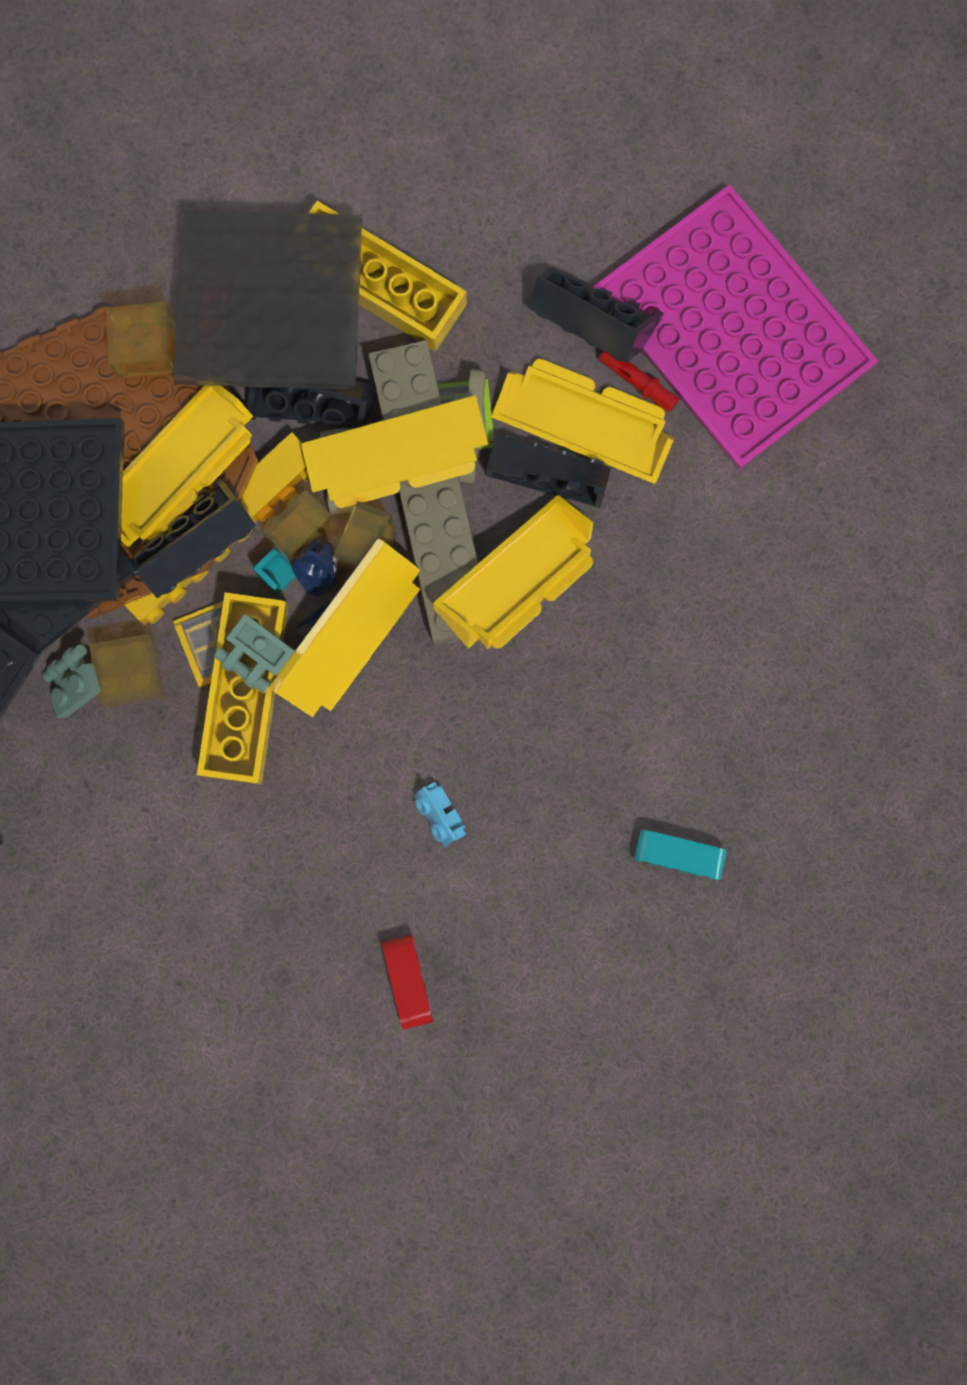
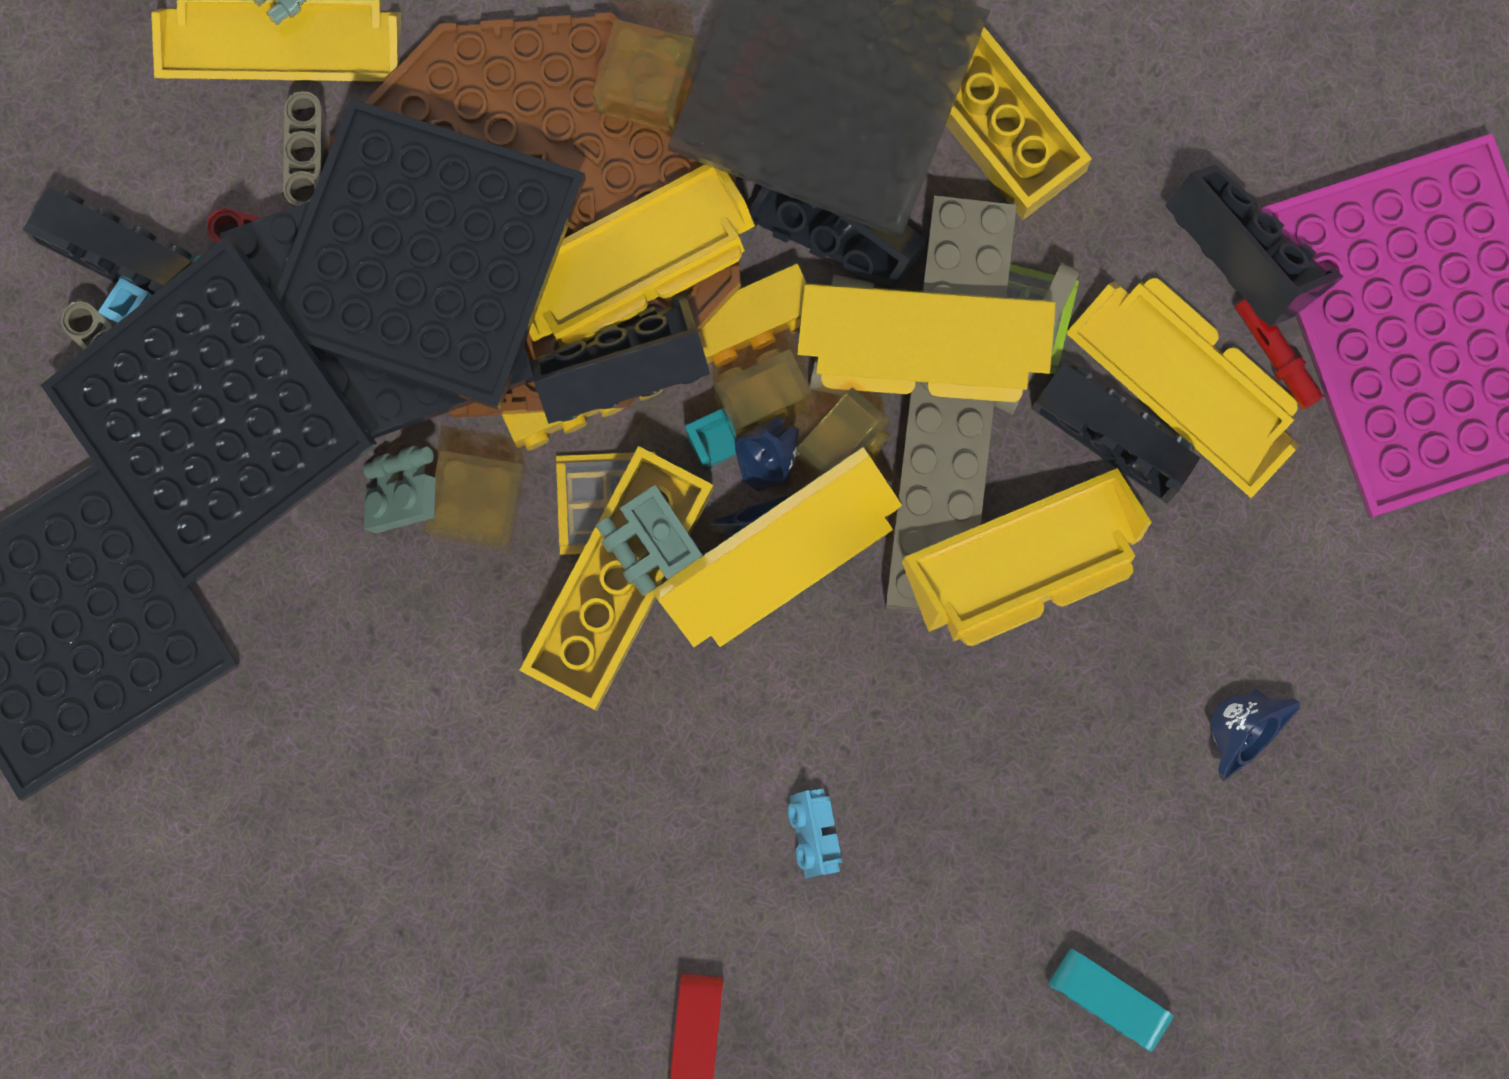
camera: 20 degrees right, 0 degrees up
none -> dark blue hat [1211,689,1300,781]

